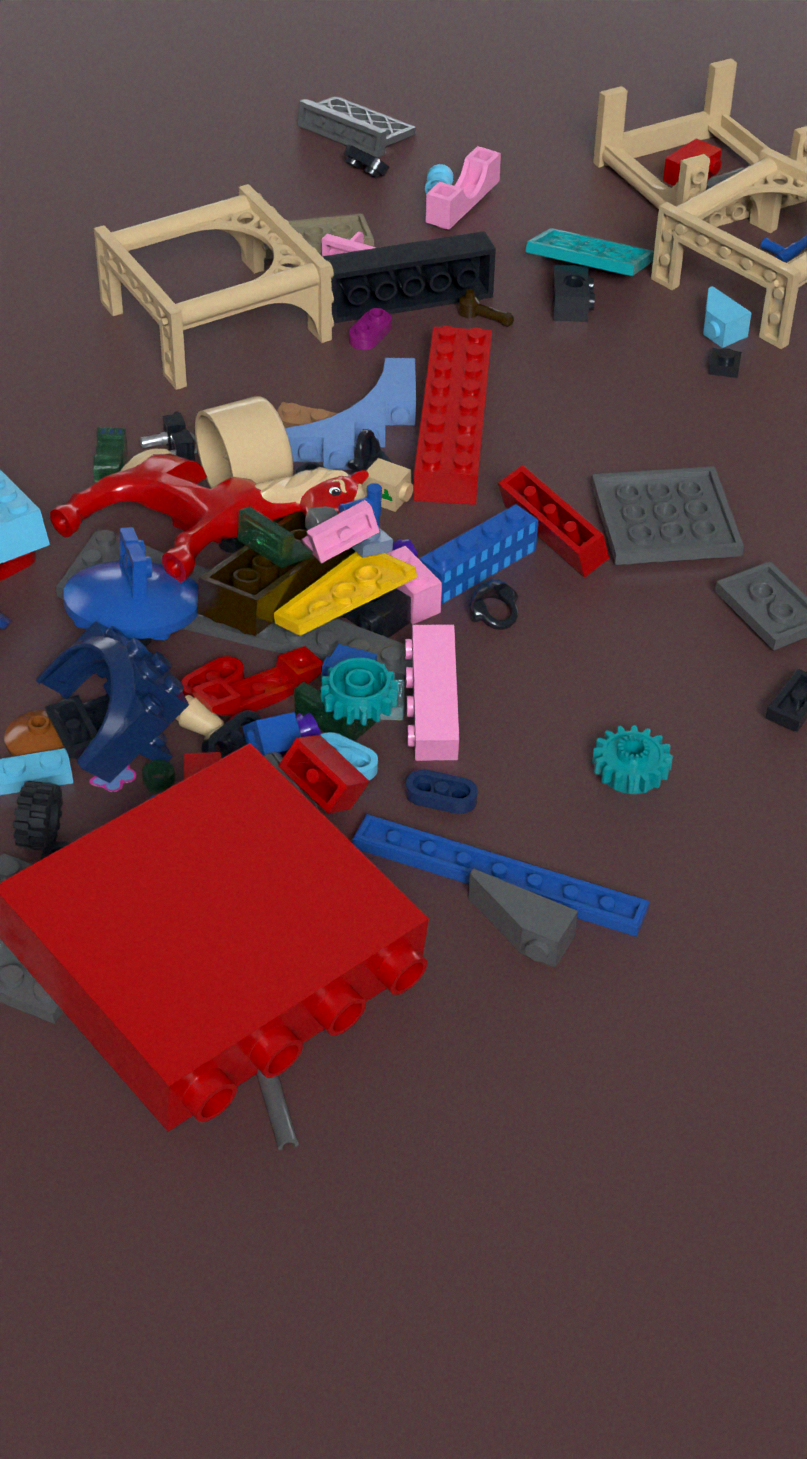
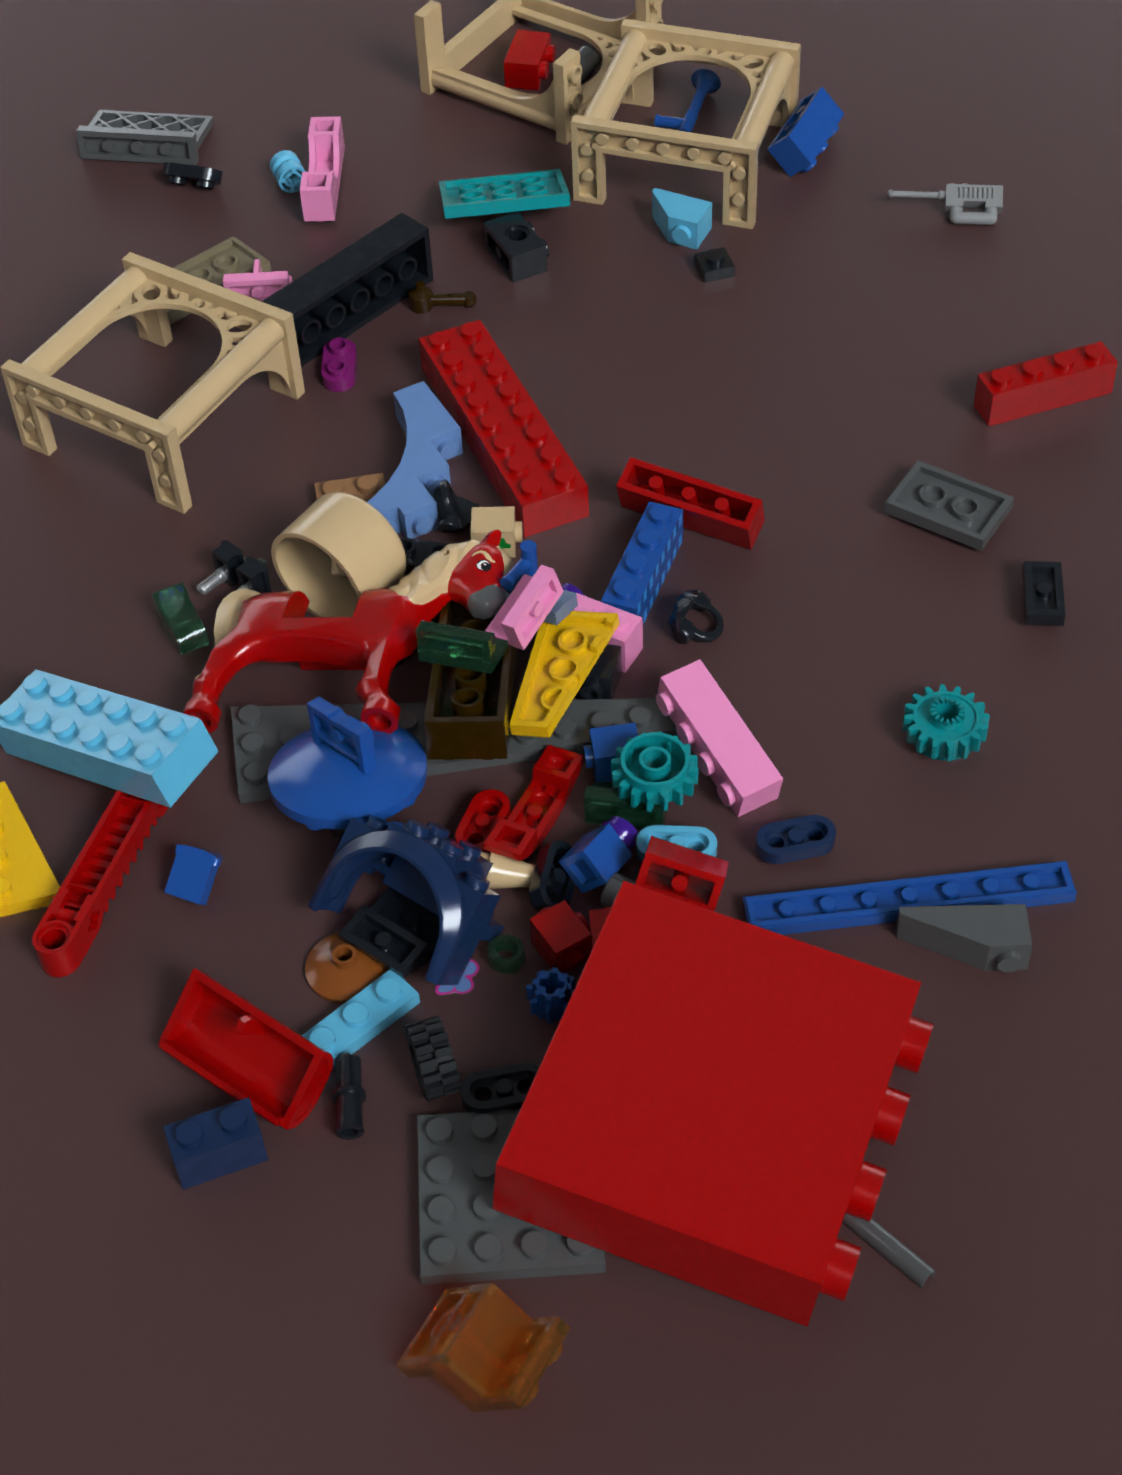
camera: 25 degrees left, 5 degrees up
dark grey plate [591,466,744,565] -> none

